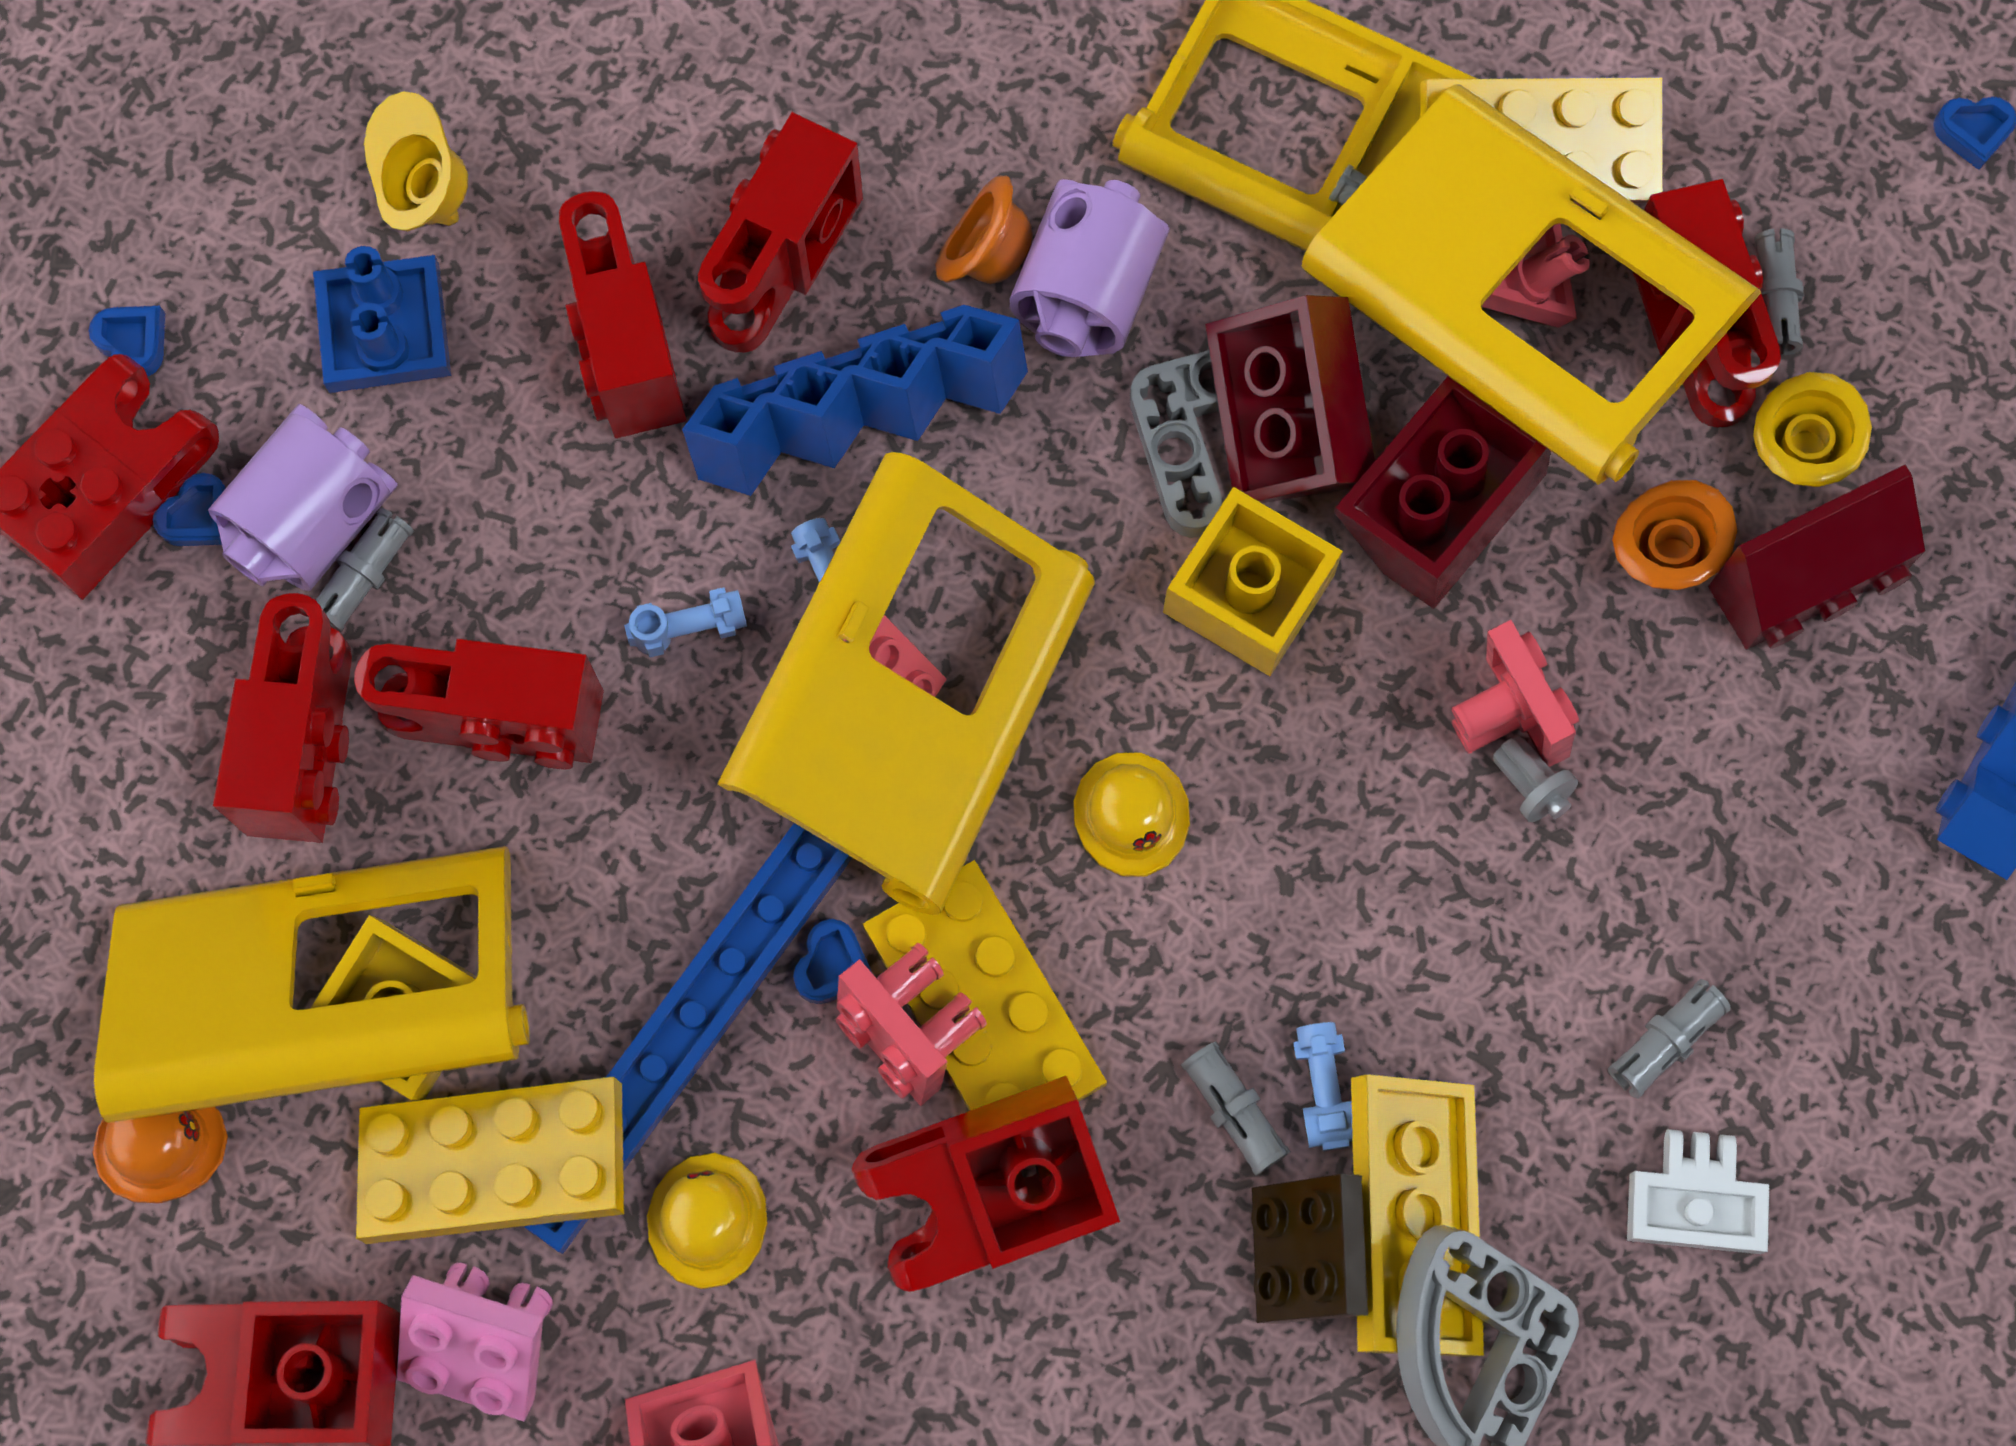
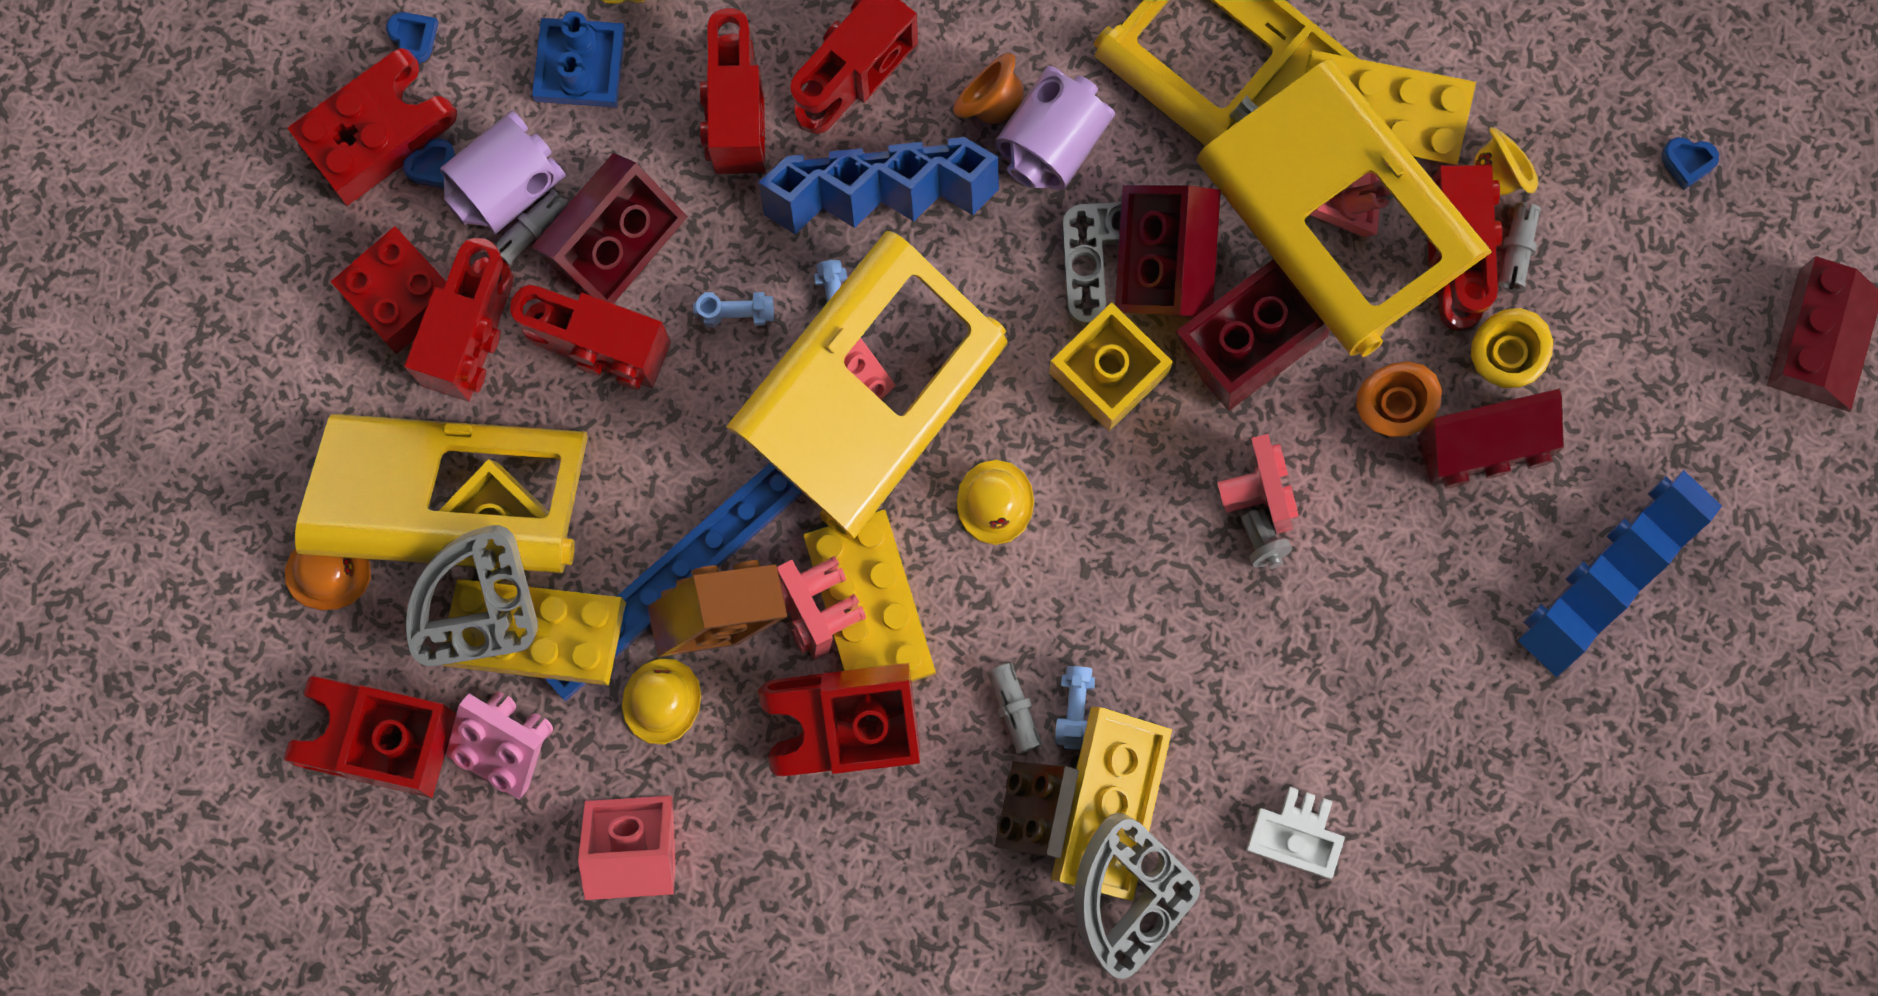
camera: 15 degrees right, 5 degrees up
blue tile [793,919,872,1004] -> none
light grey pin [1608,979,1731,1099] -> none
none -> red brick [330,226,446,354]
none -> light grey beam [406,525,538,666]
none -> dark red slope [531,153,688,304]
none -> dark orange brick [647,560,787,657]
none -> yellow hat [1473,127,1538,196]

